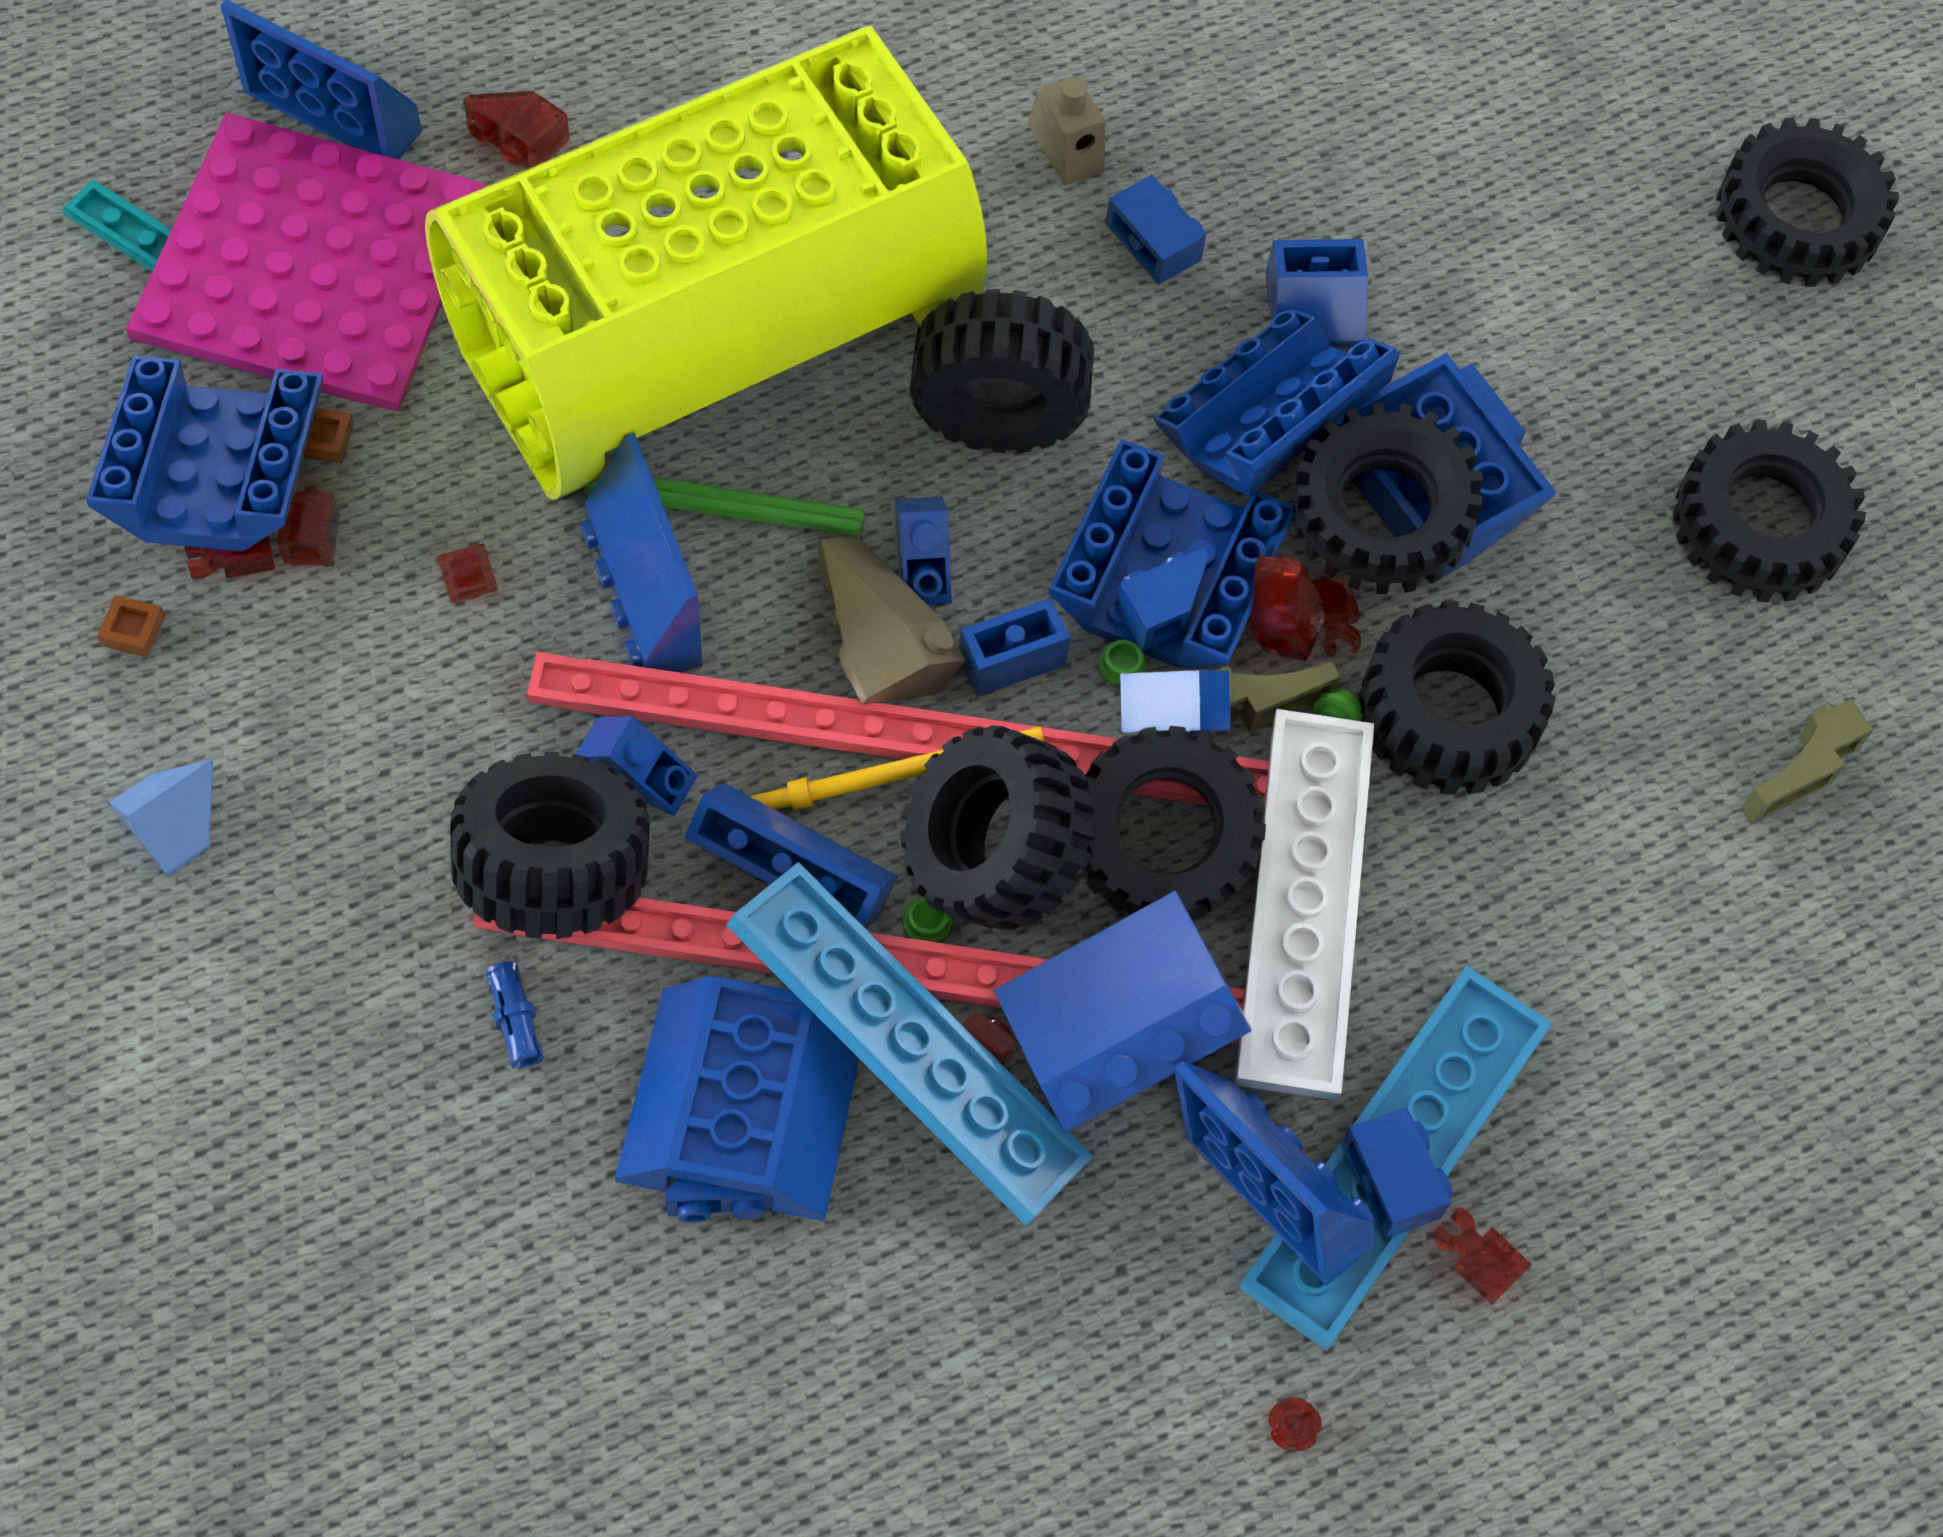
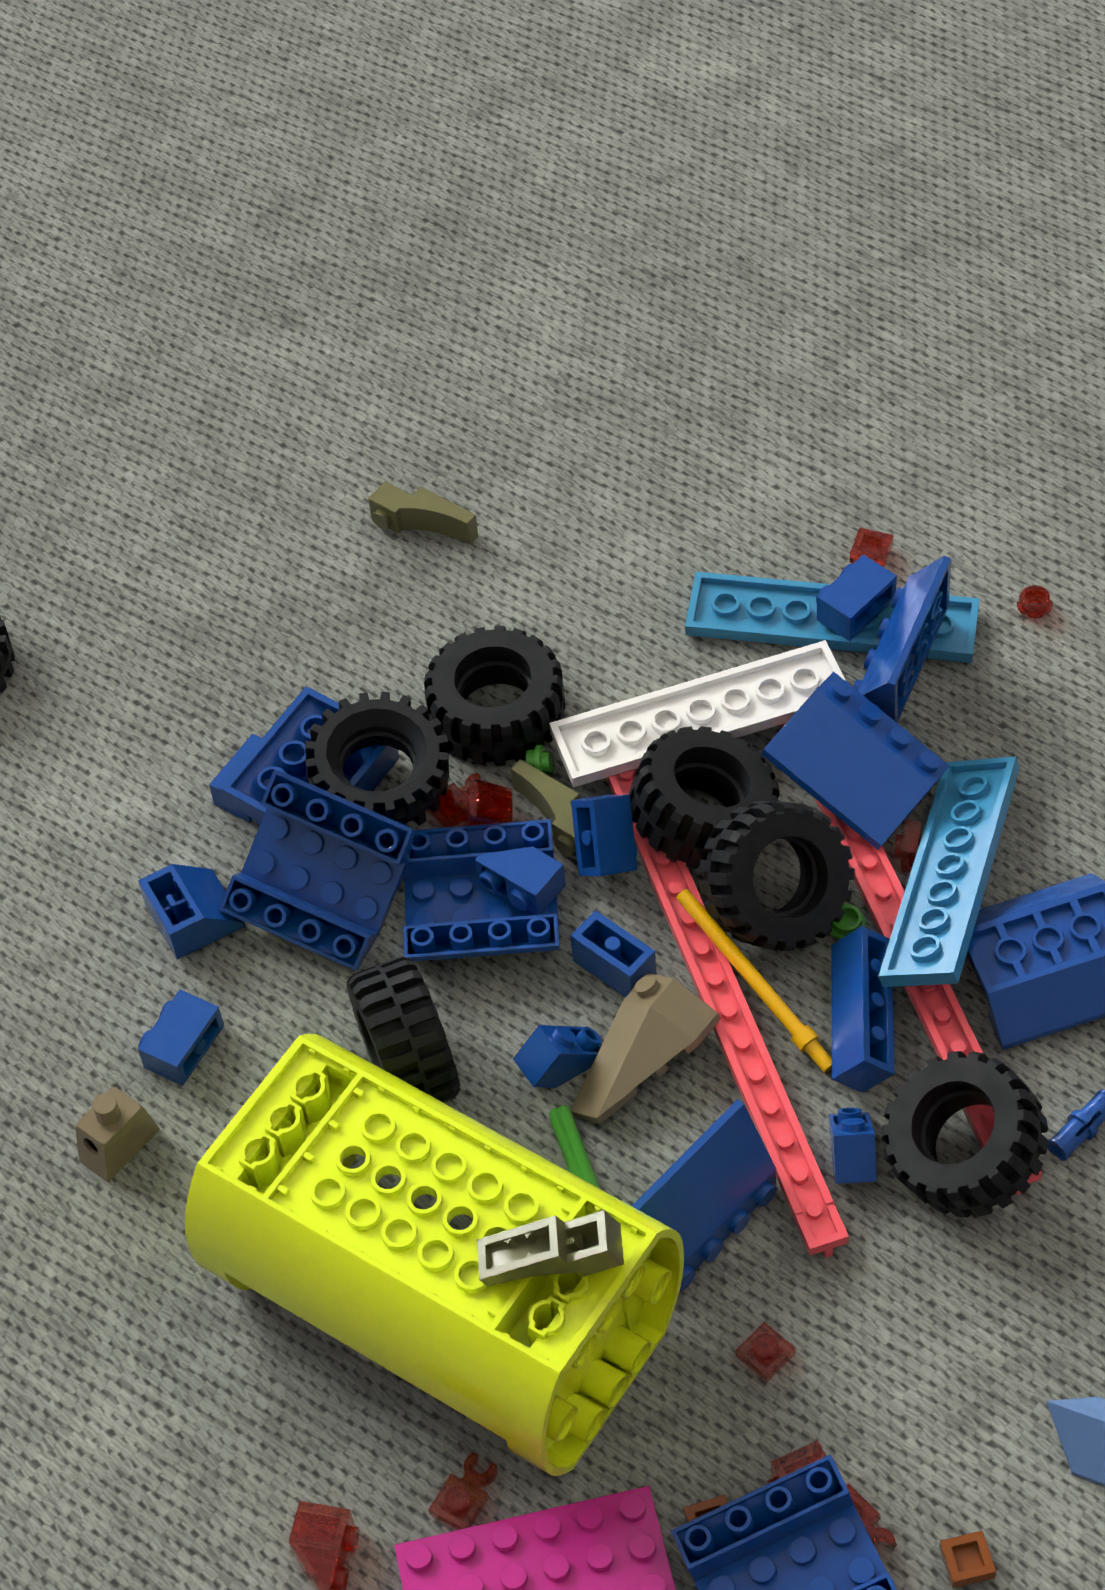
camera: 105 degrees left, 10 degrees down
bright green plate [1098,640,1147,687] -> none
black tyre [1673,420,1866,602] -> none
none -> olive slope [477,1210,624,1287]

